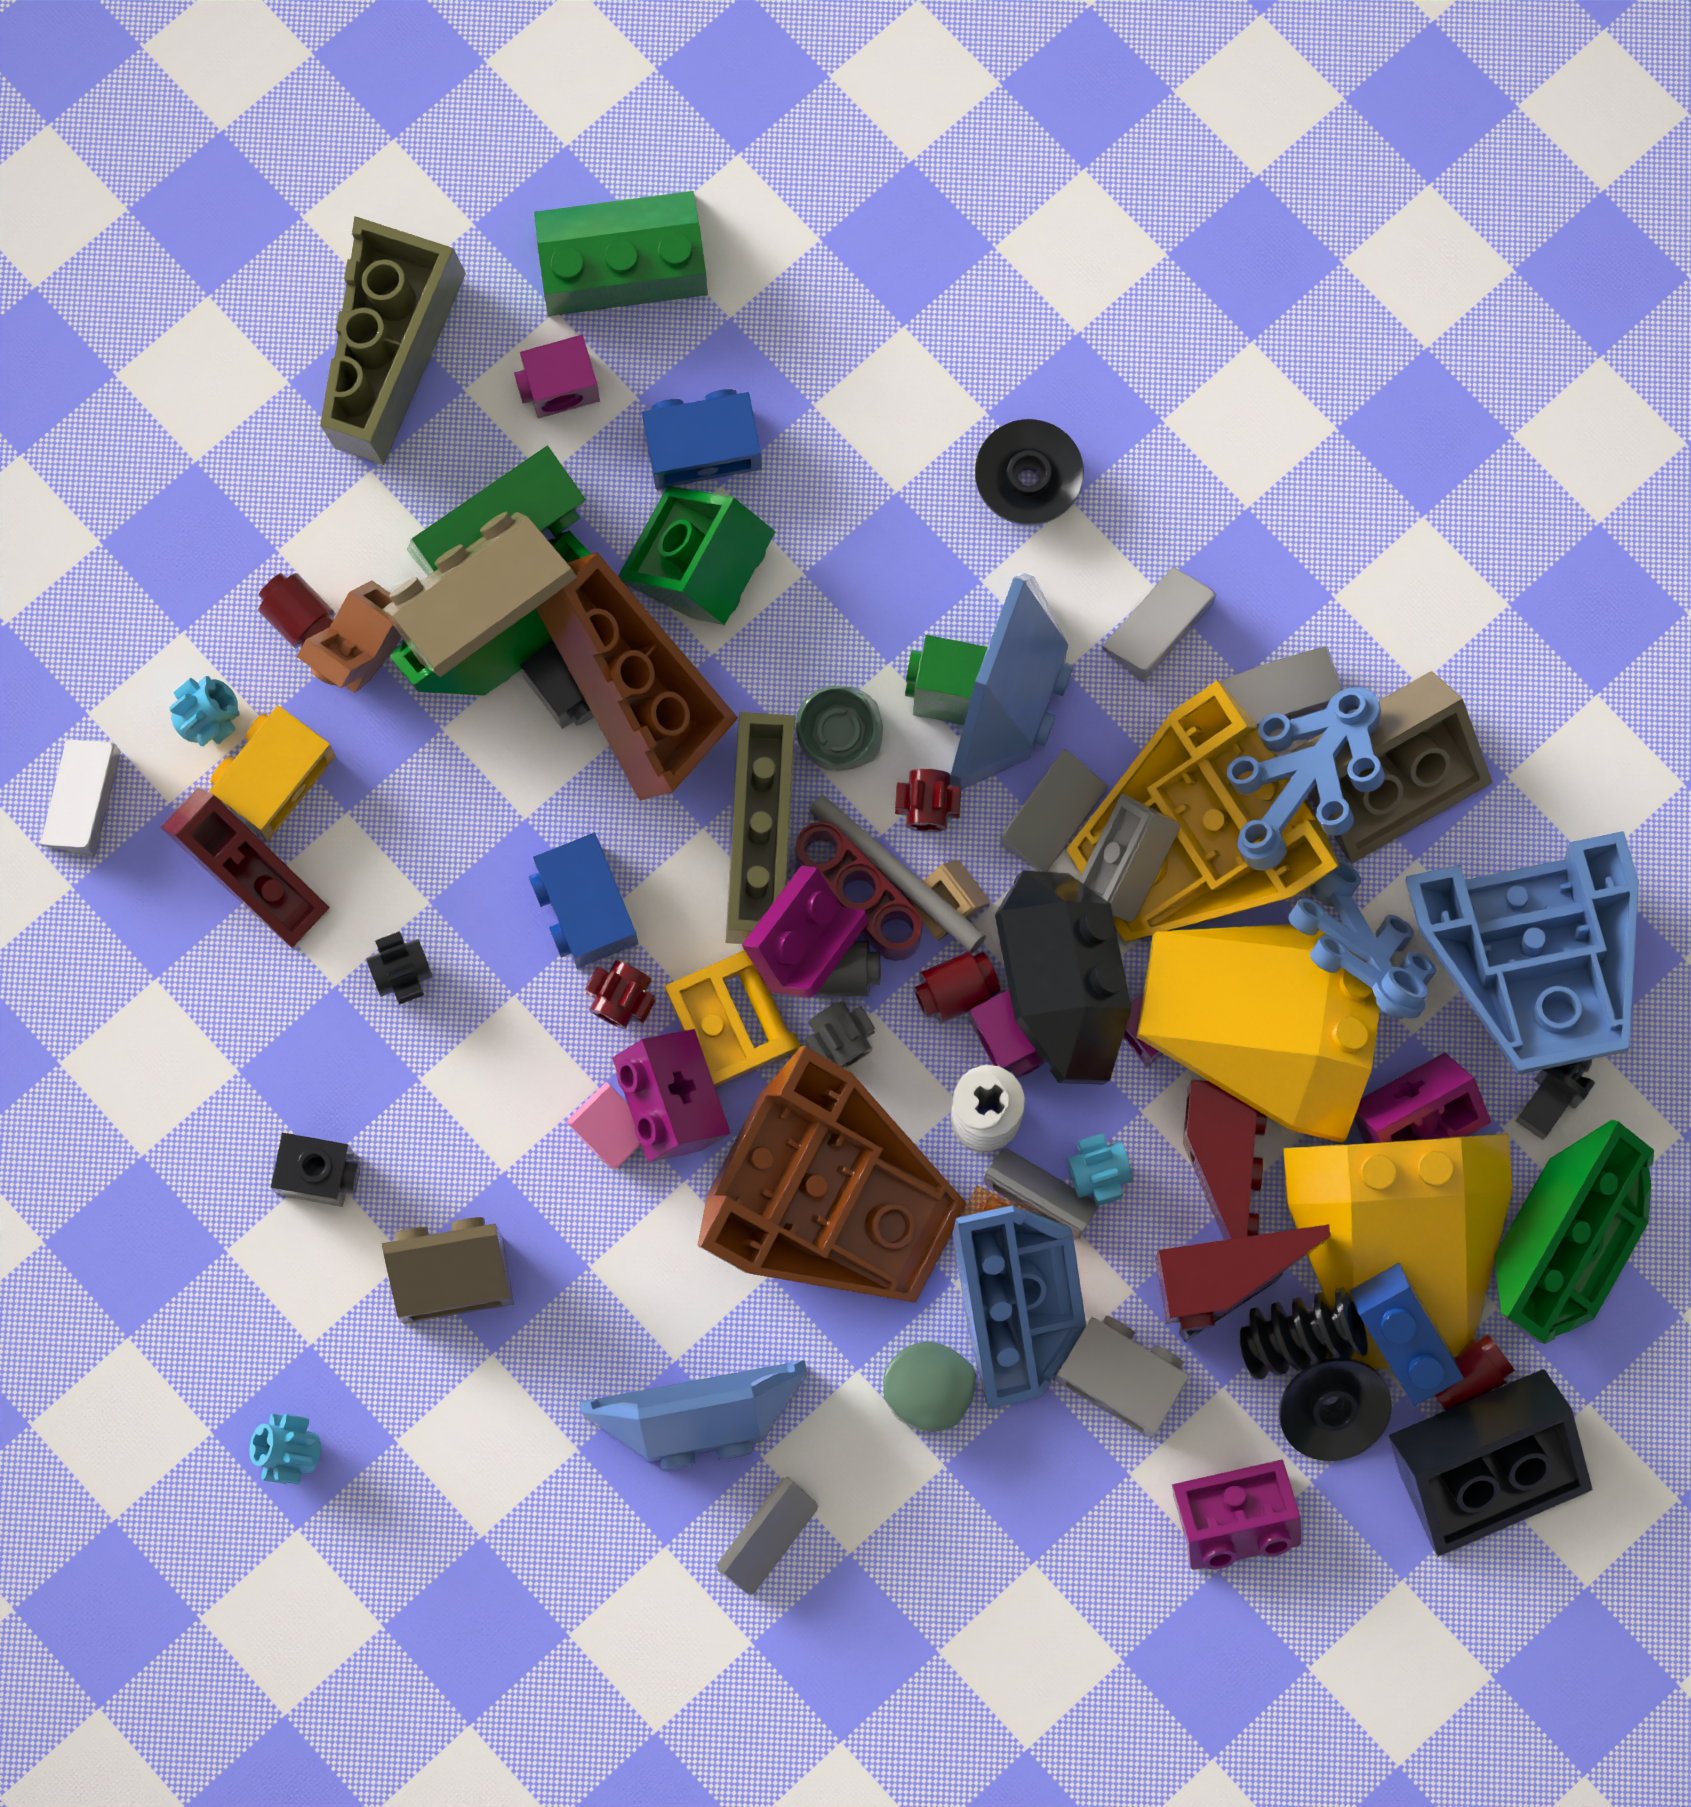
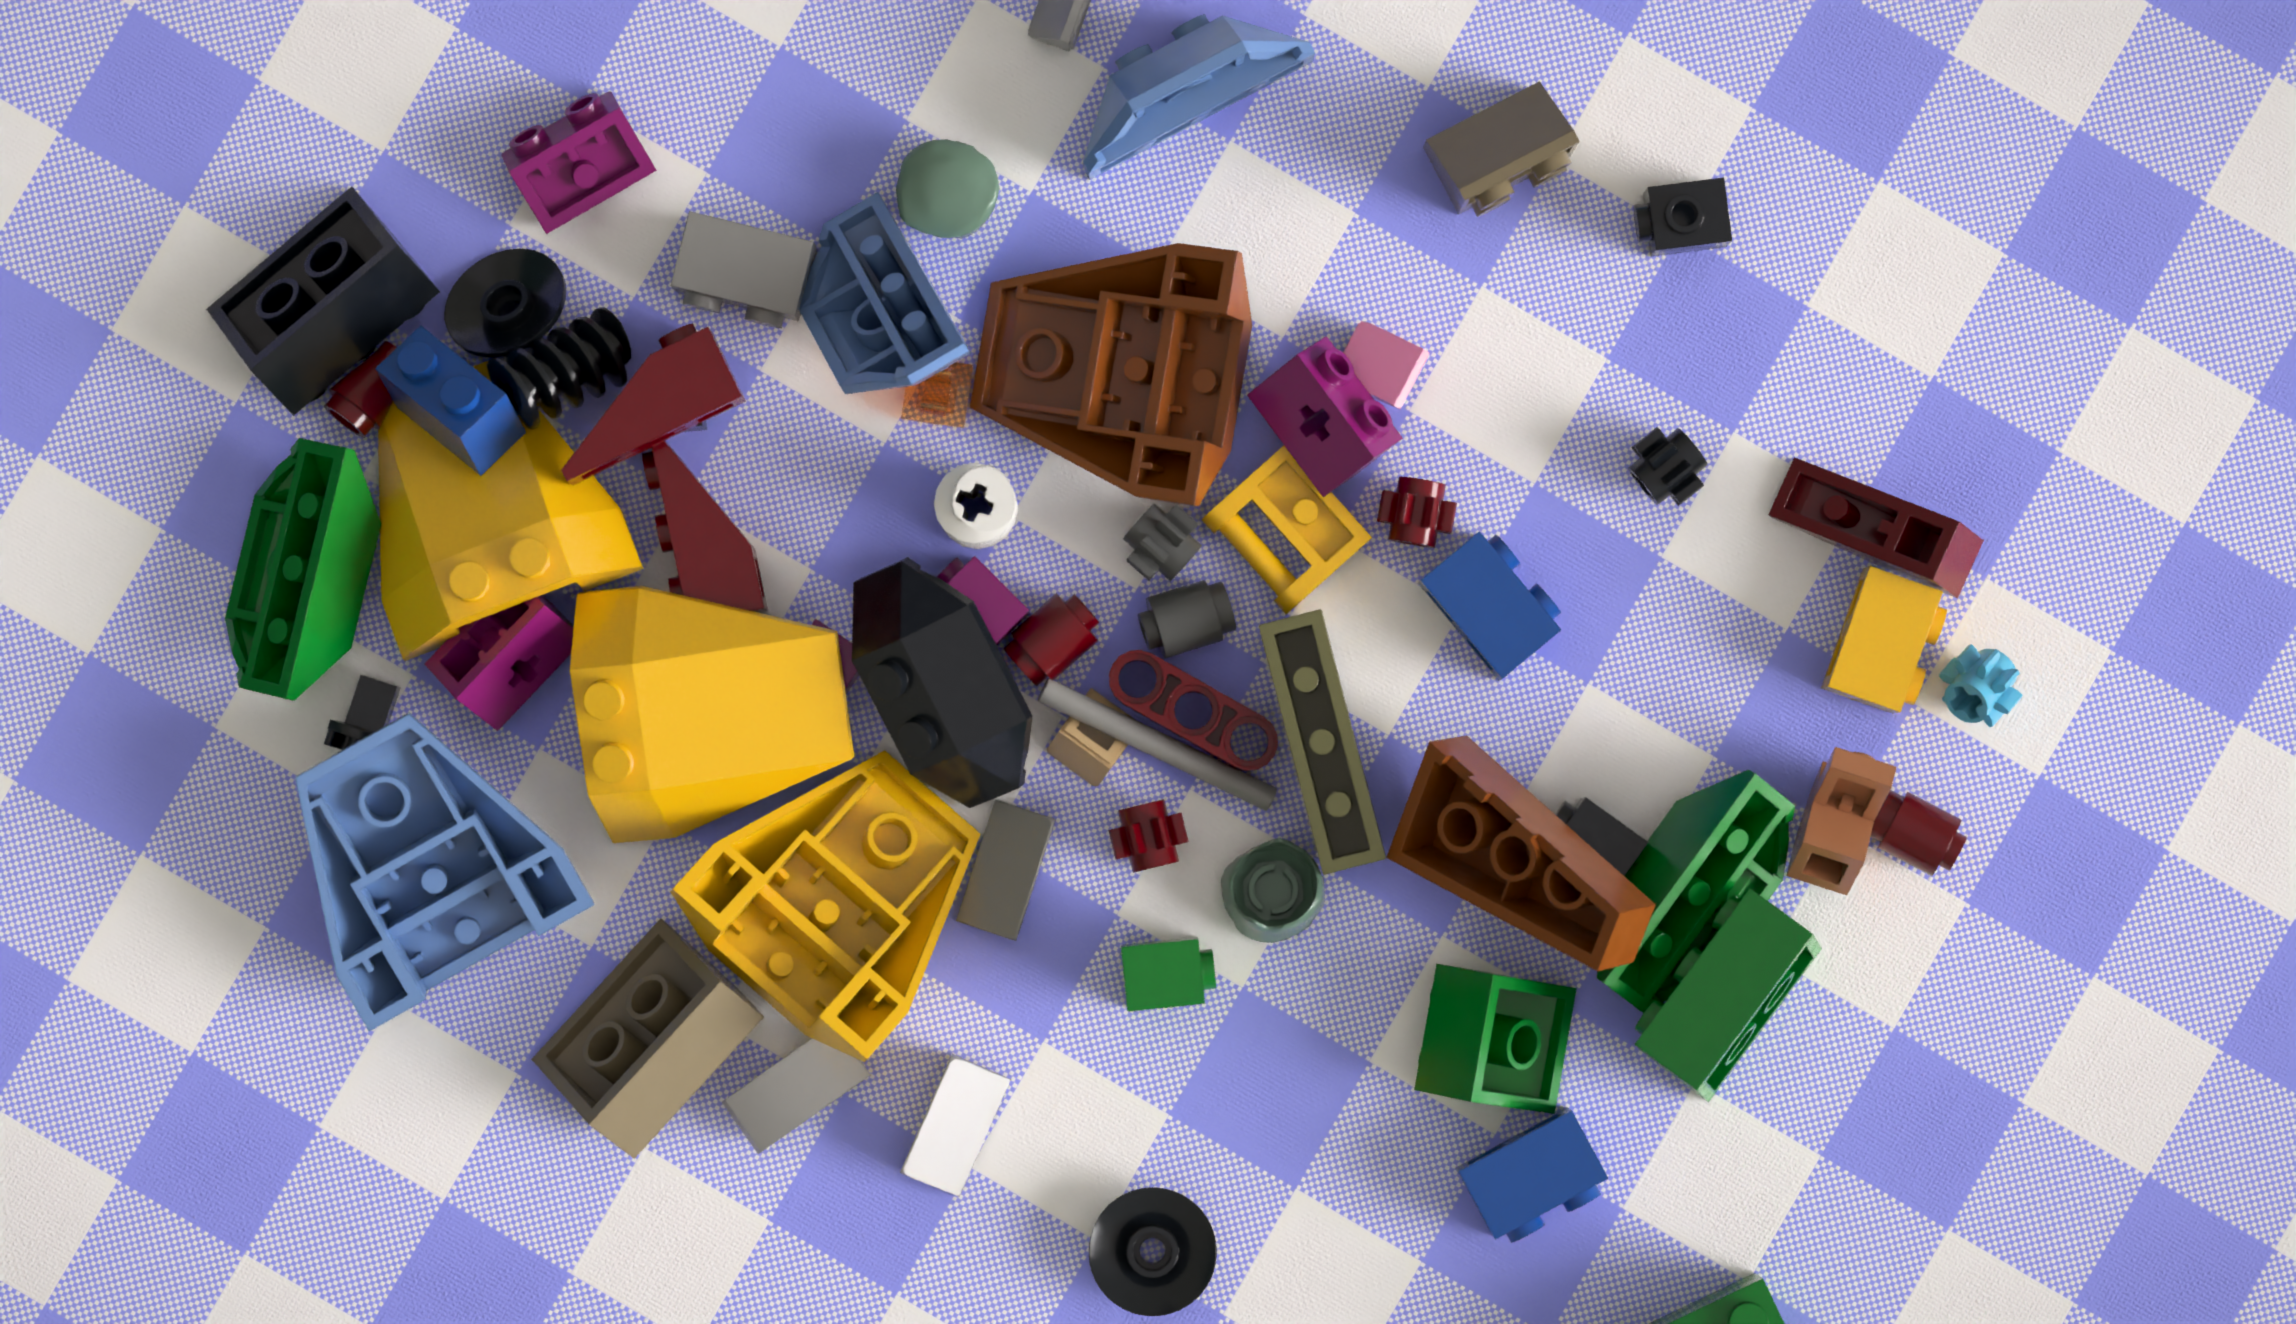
camera: 165 degrees right, 10 degrees up
slope [40,739,121,857] -> none
olive wedge [320,216,466,465] -> none
dark tan slope [382,512,578,677] -> none
magenta brick [514,334,600,419] -> none
magenta bracket [742,865,869,998] -> none
medium blue wedge [950,573,1074,789] -> none
light grey slope [984,1148,1098,1239] -> none
medium azure gear [1067,1133,1133,1207] -> none
light grey slope [1079,793,1180,922] -> none
medium blue plant [1227,687,1385,870] -> none
medium blue plant [1288,858,1437,1019] -> none

